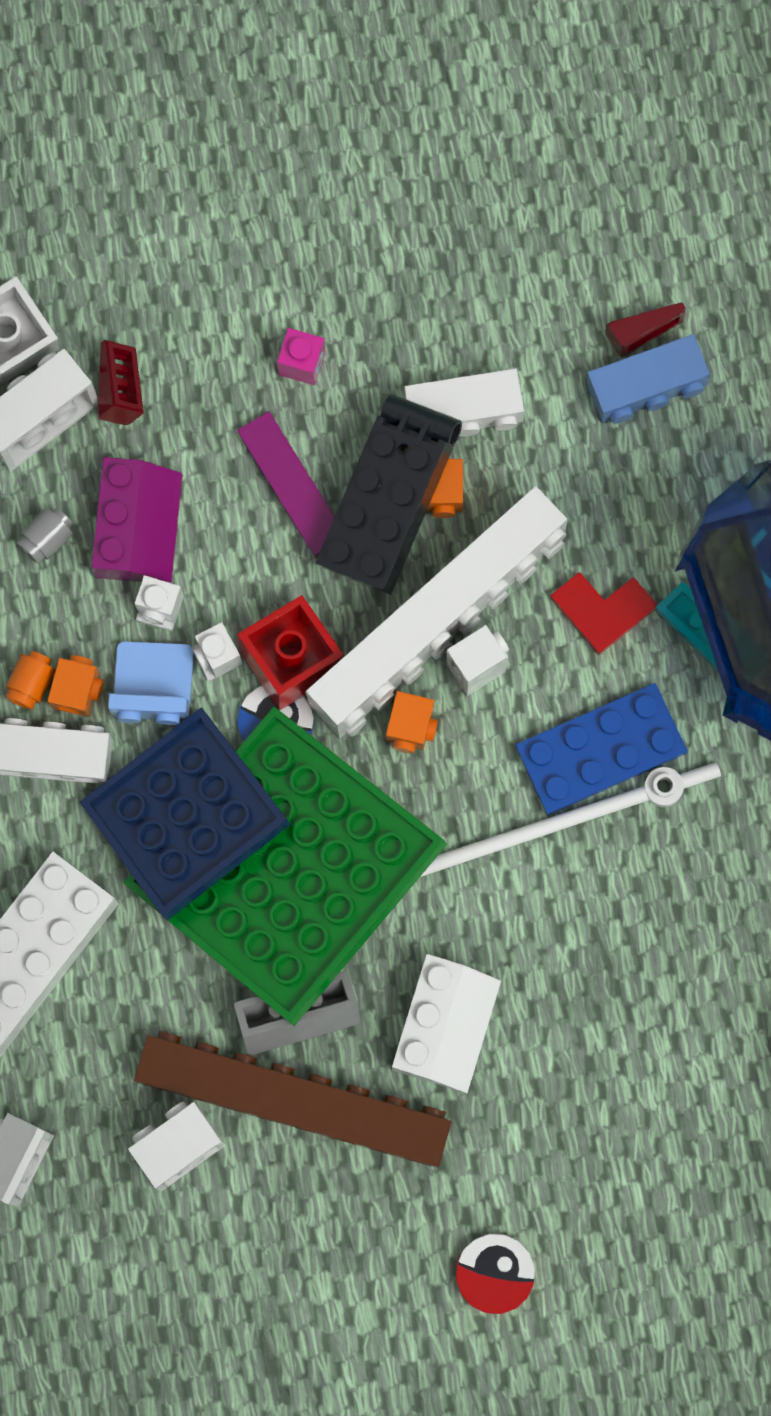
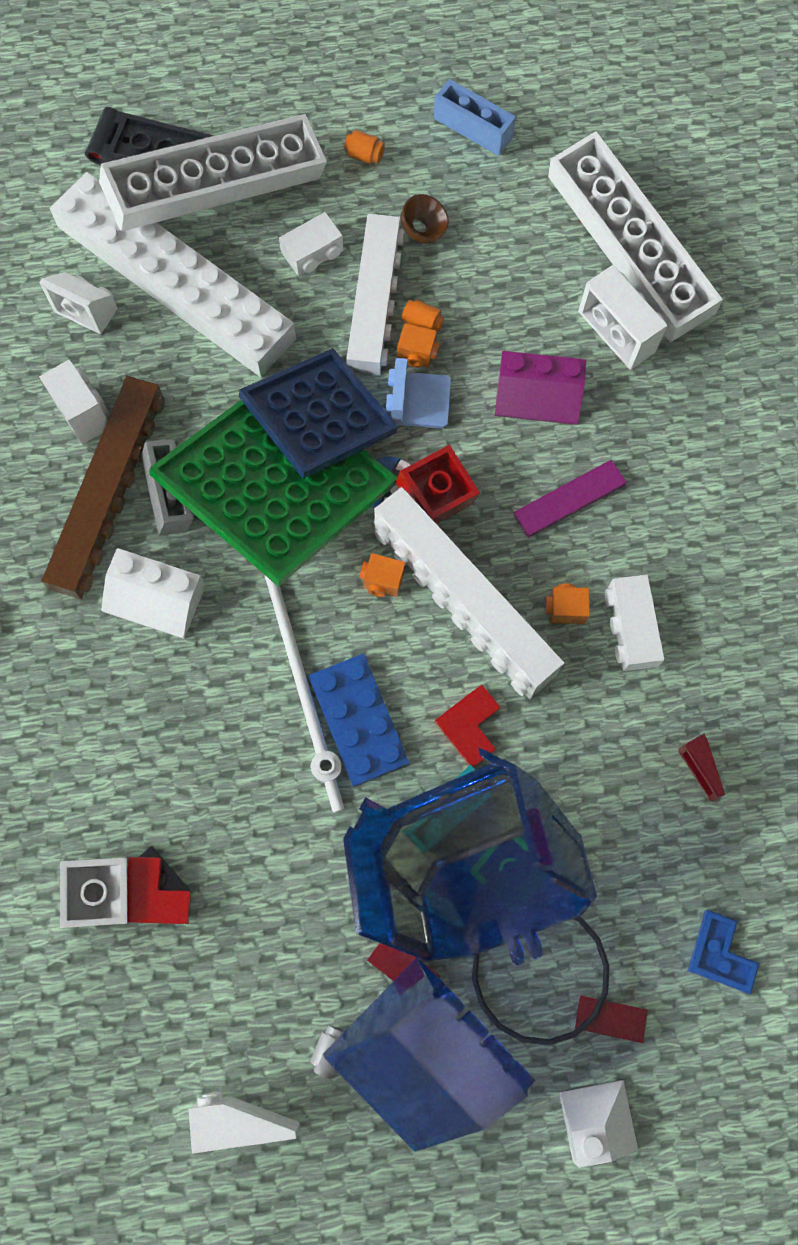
camera: 85 degrees right, 5 degrees down
light grey brick [17,507,73,564] -> none
dark red slope [97,340,144,425] -> none
white brick [135,575,184,631] -> none
white brick [192,622,243,682] -> none
dark pink brick [277,328,326,386] -> none
black hinge [316,394,462,595] -> none
white brick [446,625,509,696] -> none
medium blue brick [586,334,710,424] -> none

